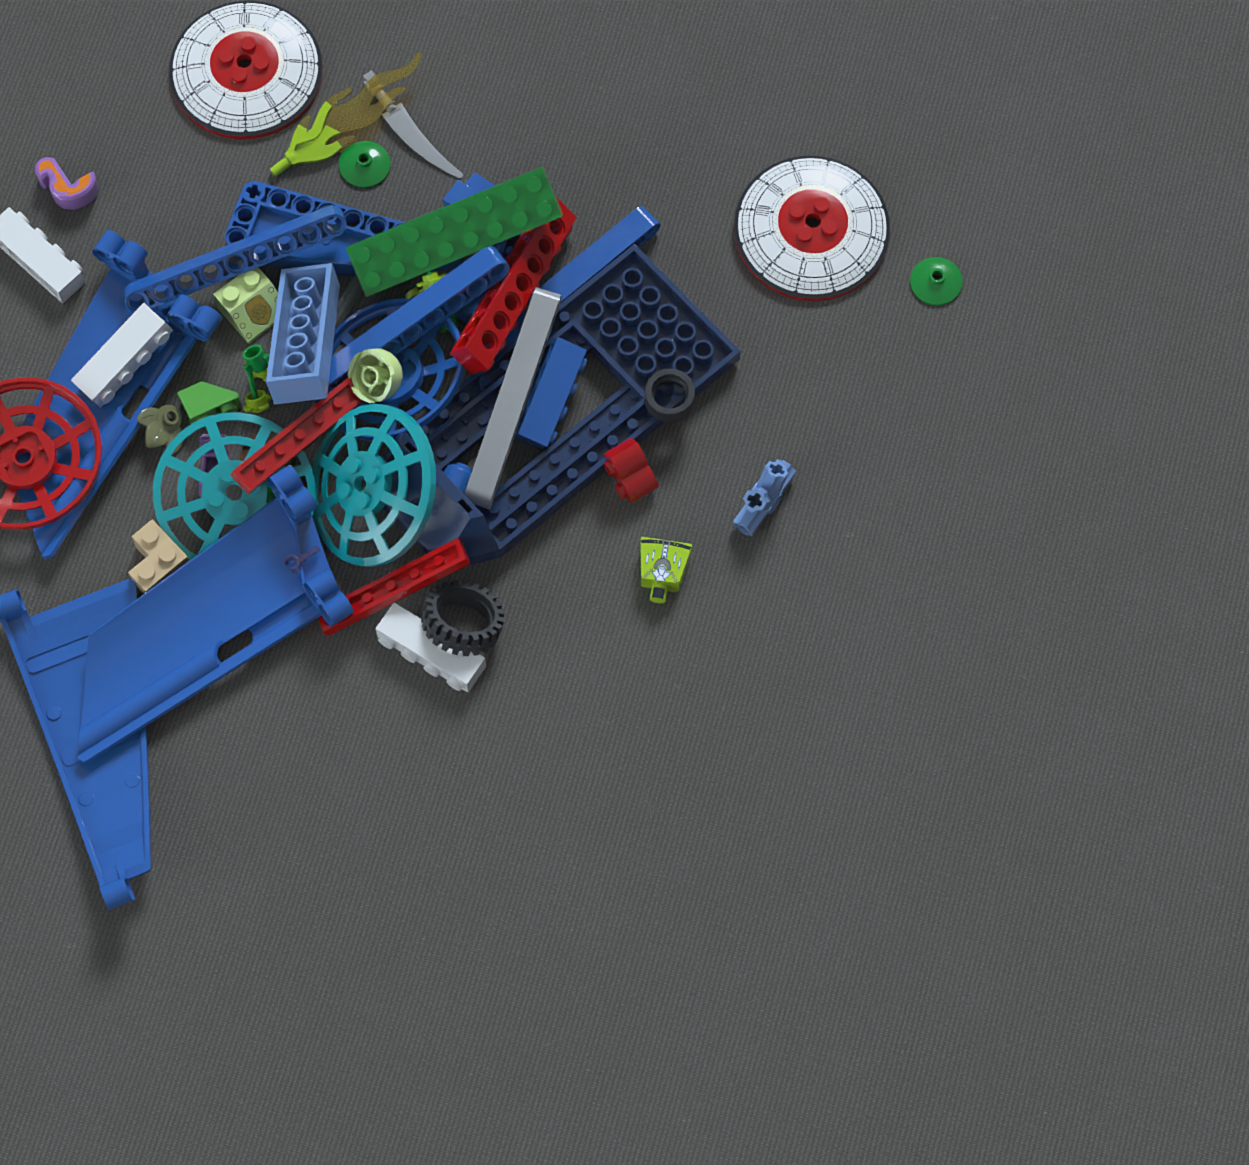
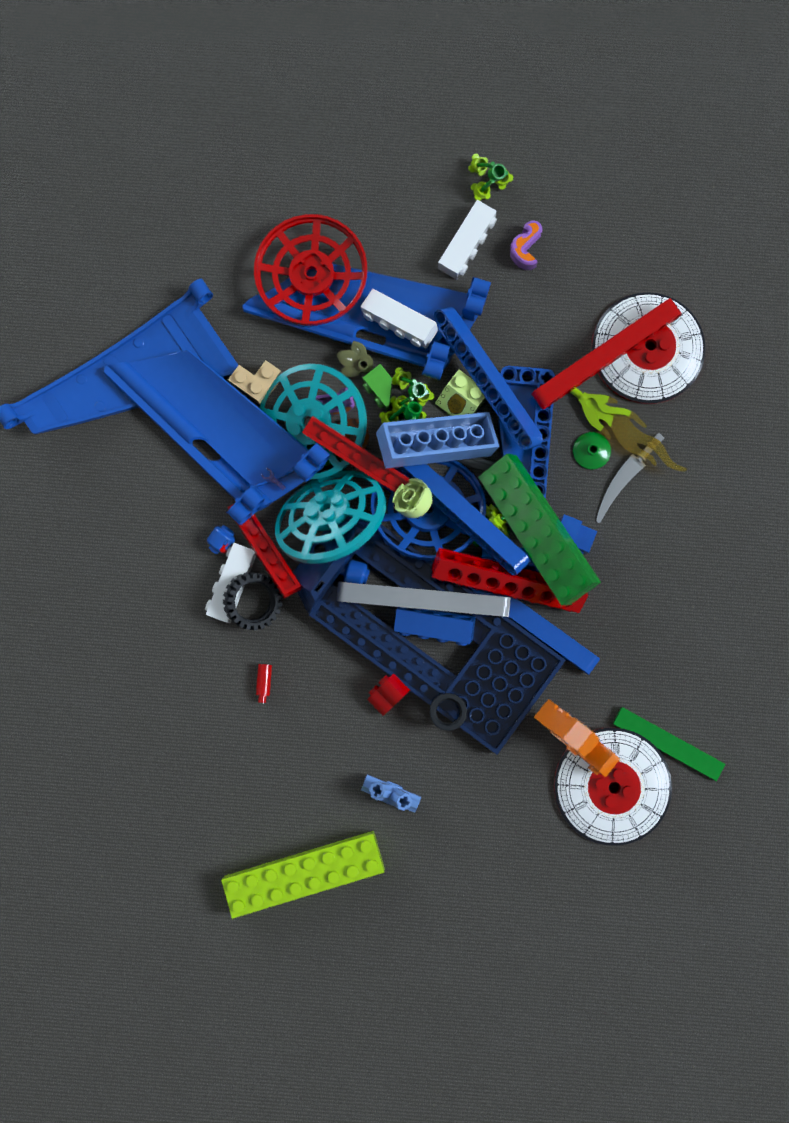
camera: 85 degrees right, 15 degrees up
lime torso [641,537,692,603] -> none
green dish [910,257,963,306] -> none
none -> blue head [207,525,236,554]
none -> lime brick [221,831,385,919]
none -> red cylinder [256,664,272,703]
none -> plant [390,367,434,413]
none -> red beam [531,298,682,410]
none -> orange wedge [534,699,620,778]
none -> green tile [612,707,726,781]

